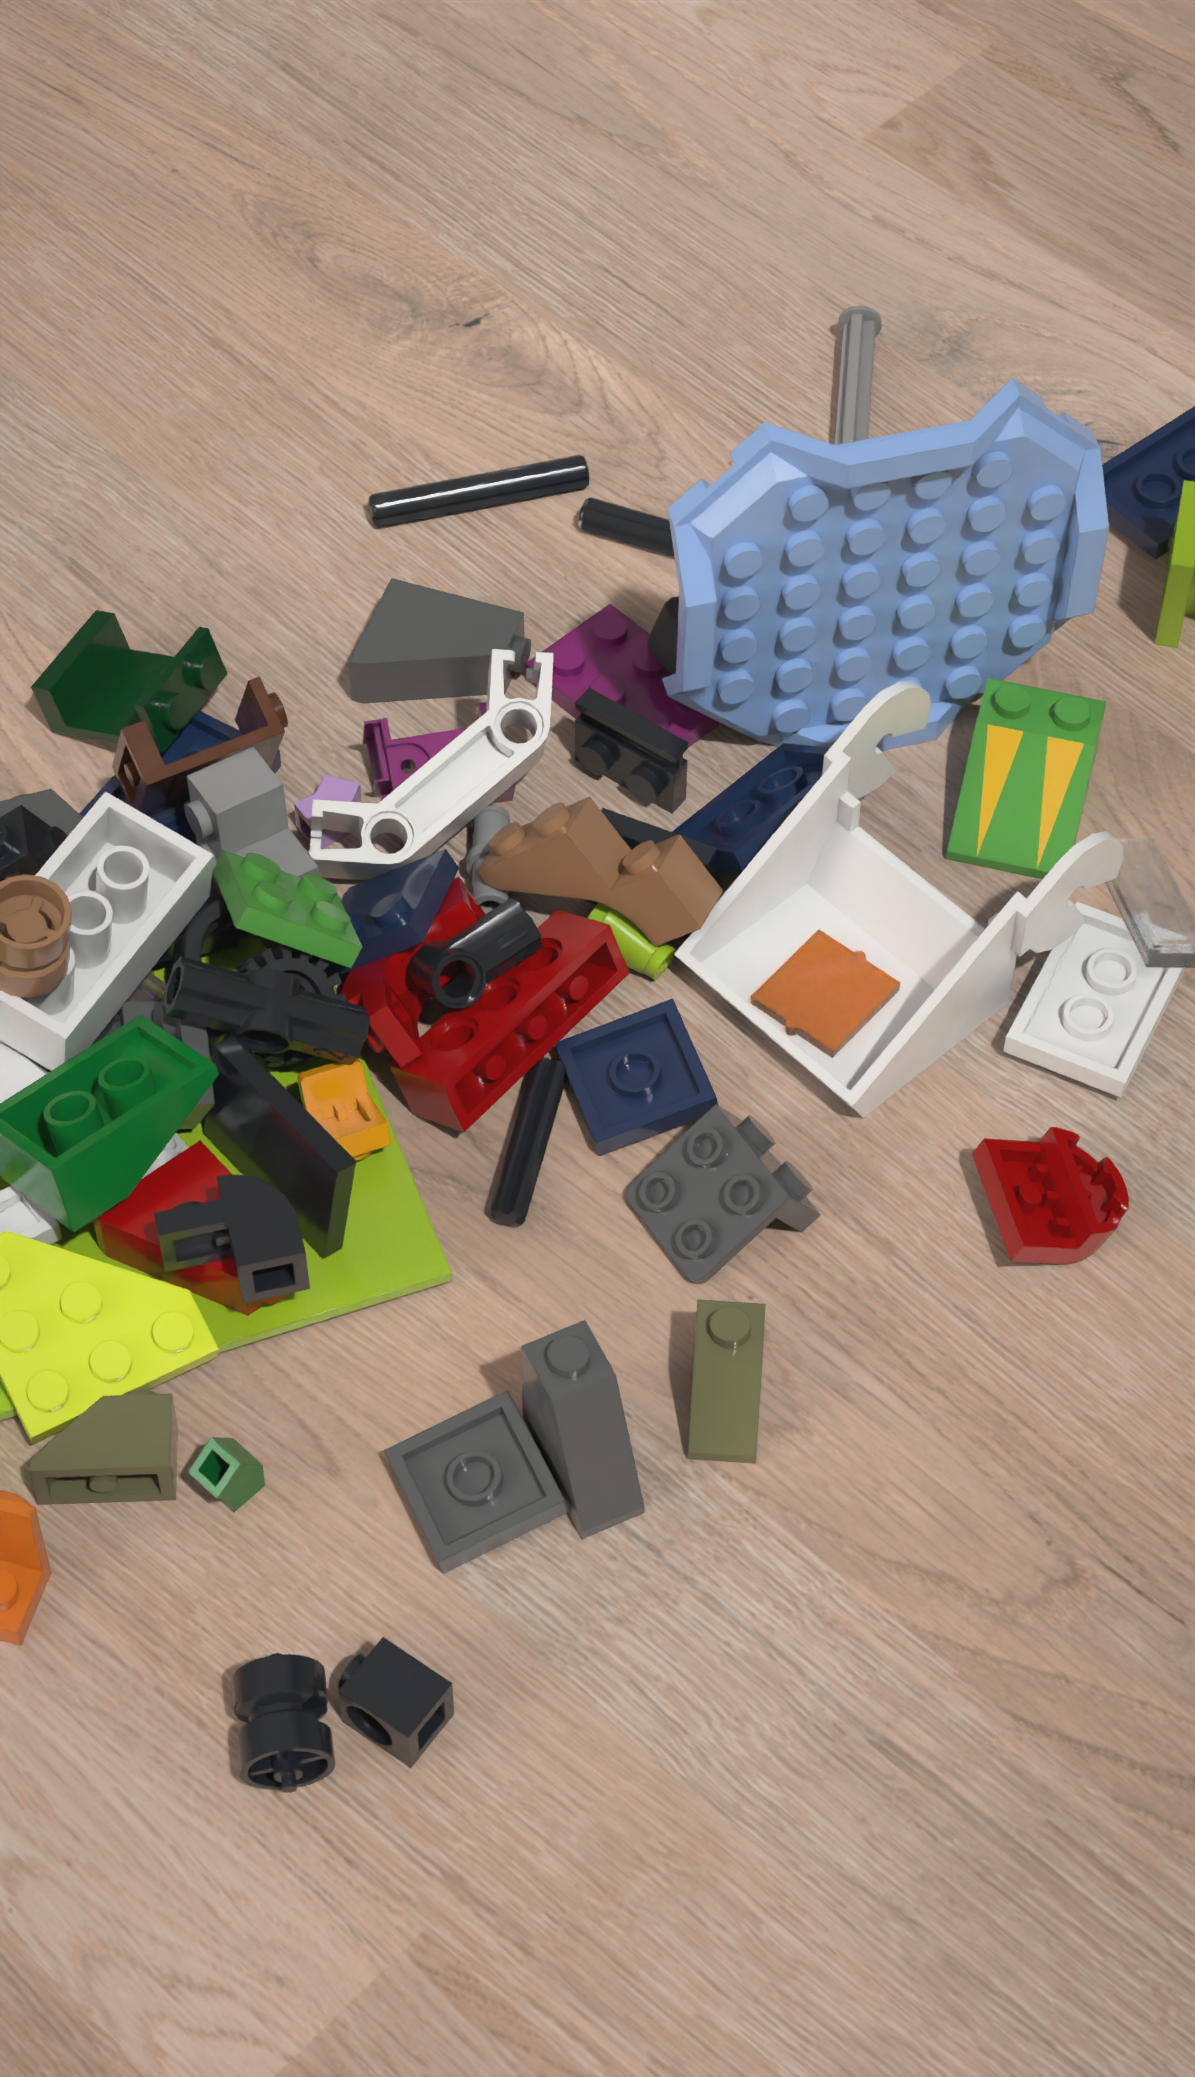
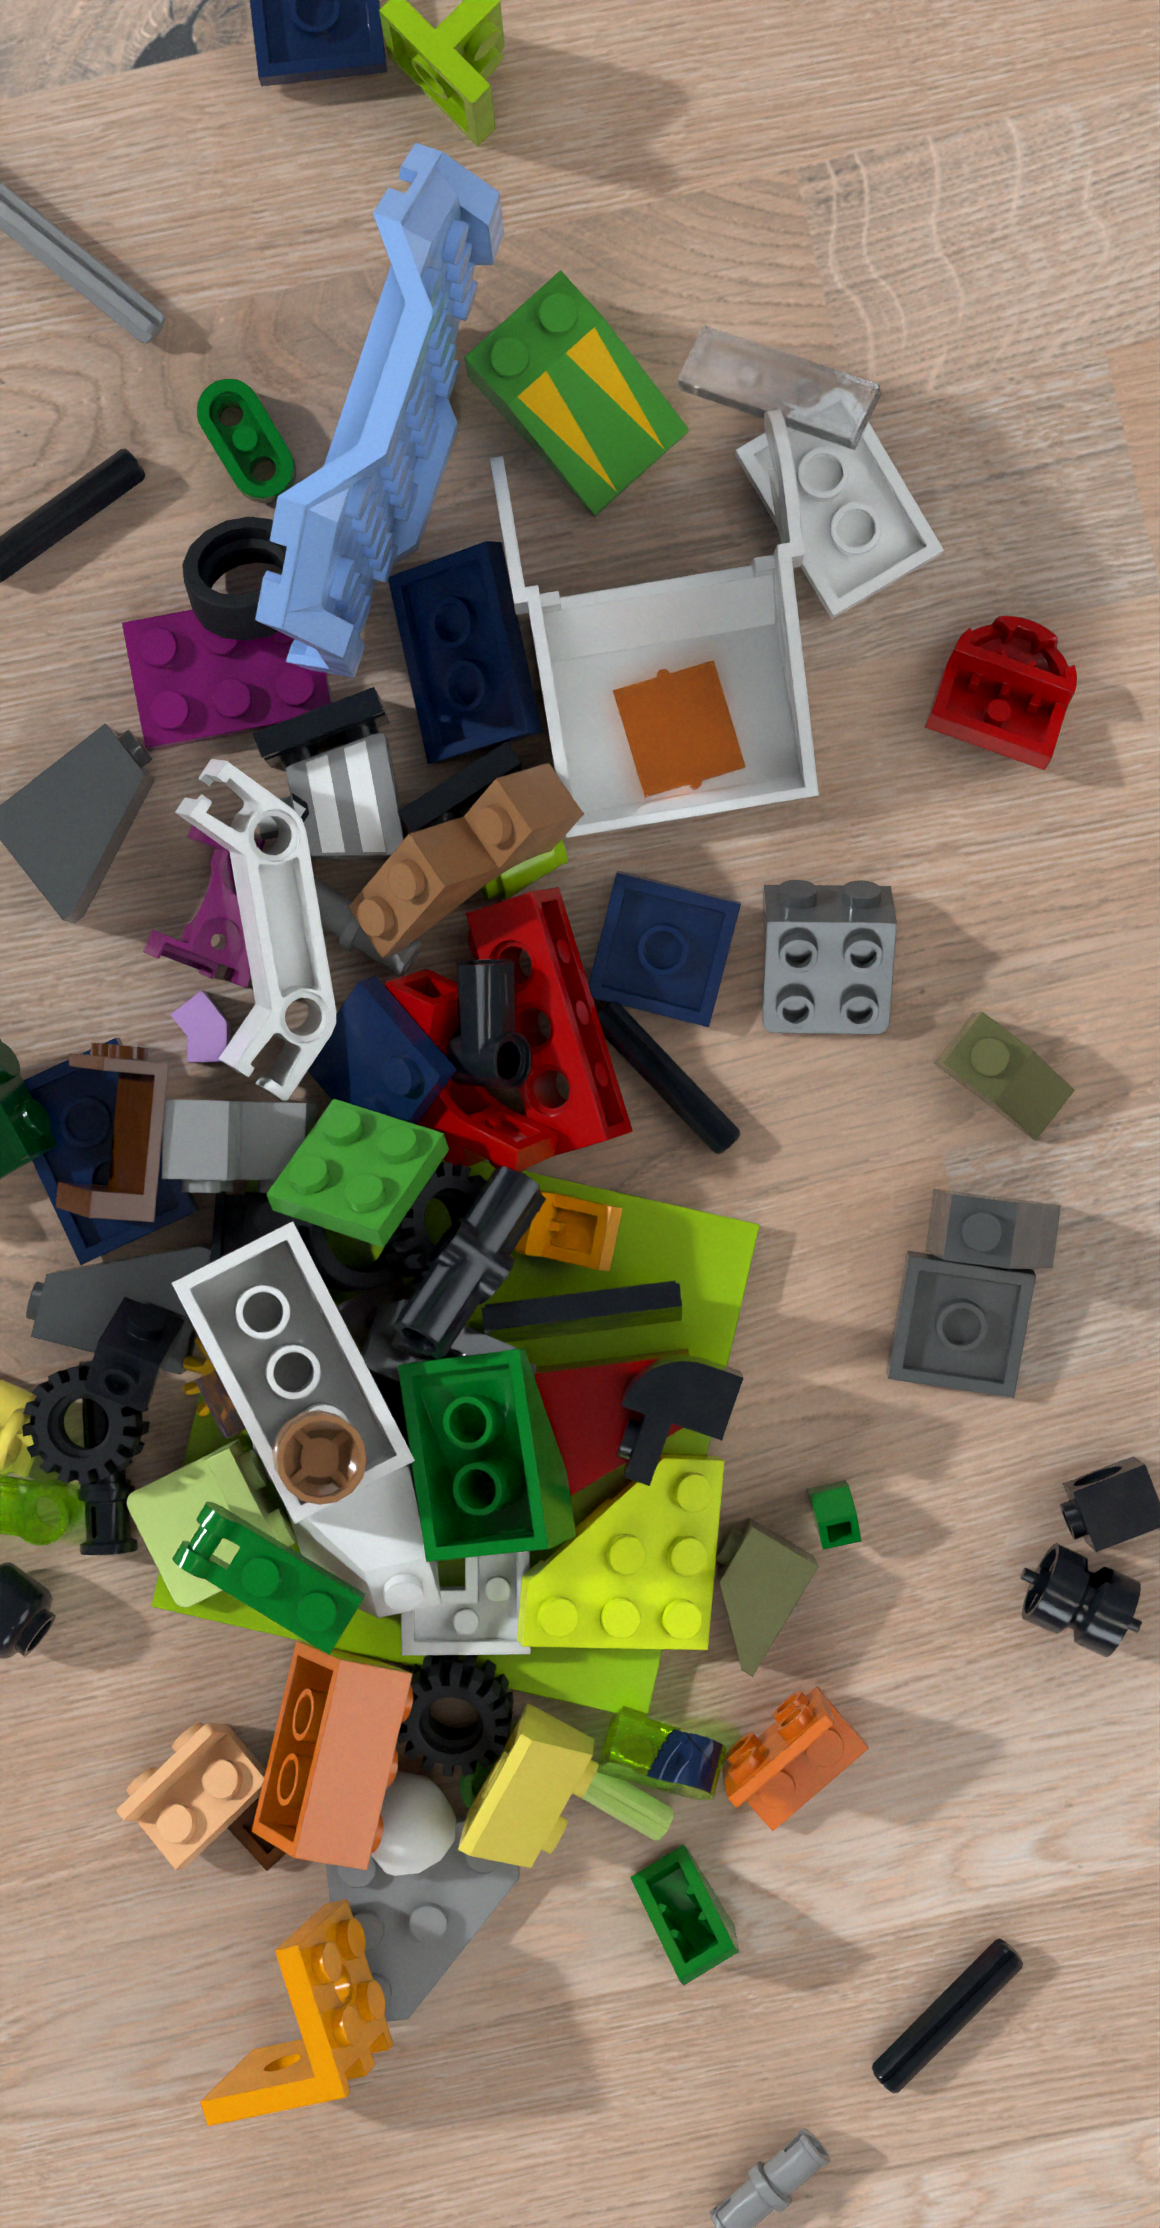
camera: 55 degrees left, 35 degrees up
none -> torso [258,732,406,861]

